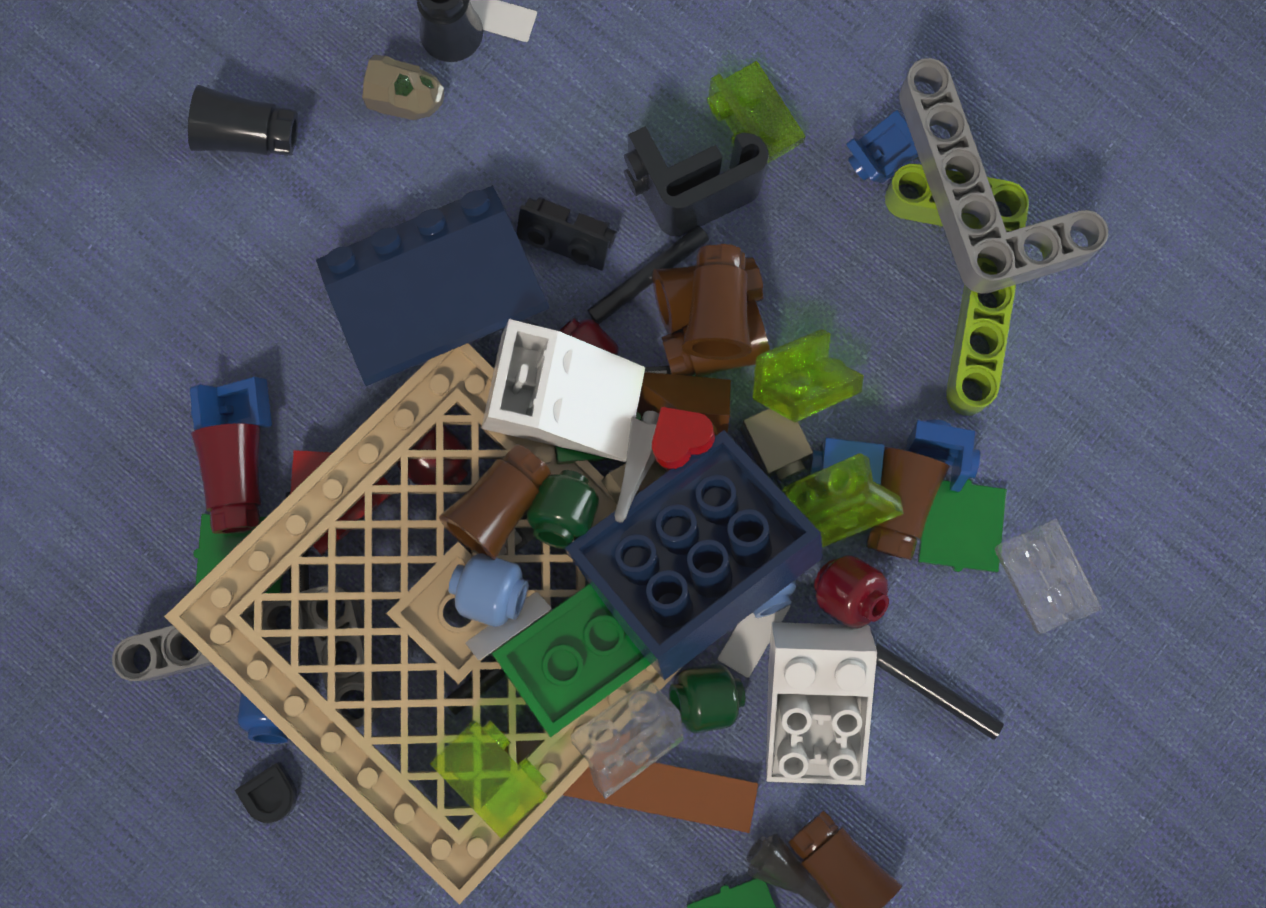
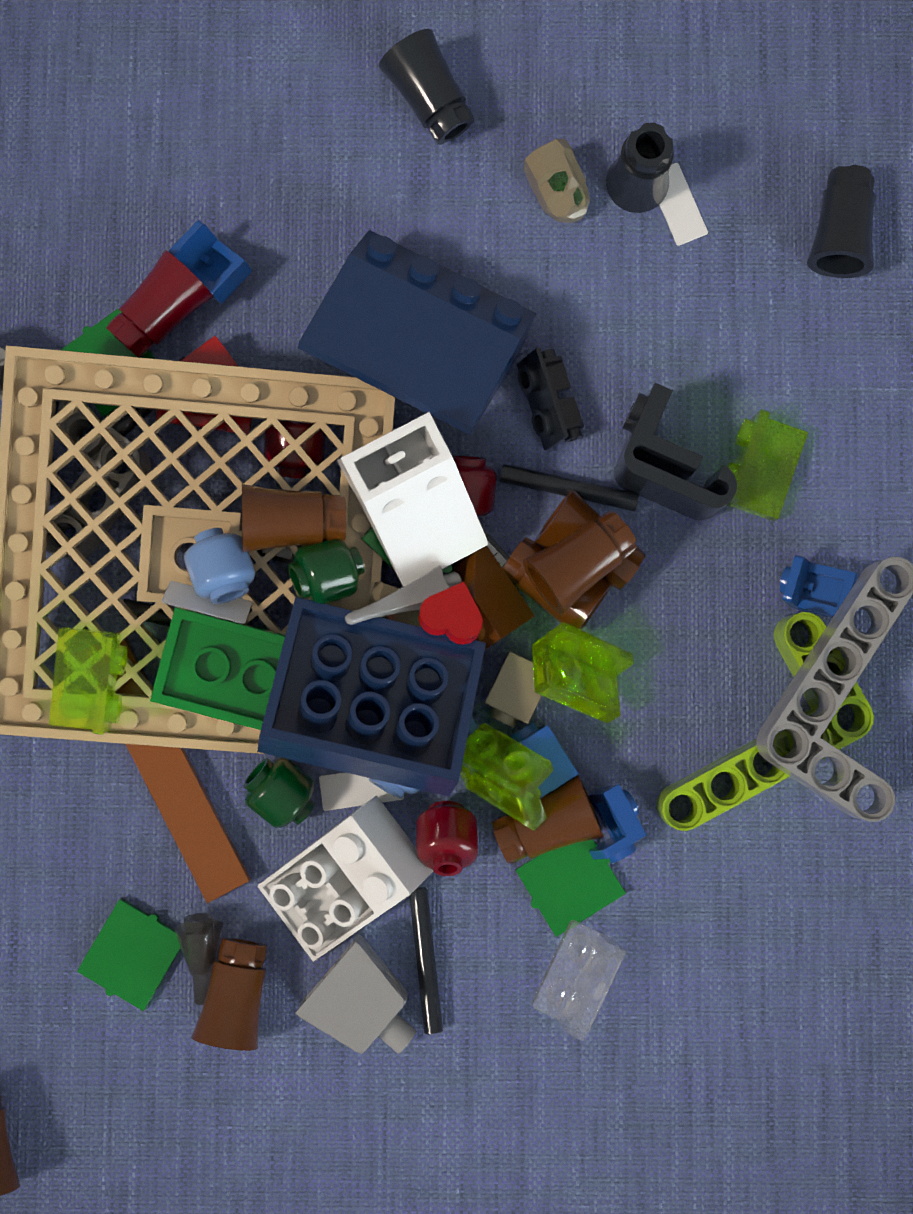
camera: 55 degrees right, 5 degrees up
clear bracket [571,680,684,799] -> none
none -> light grey torso [295,934,417,1054]

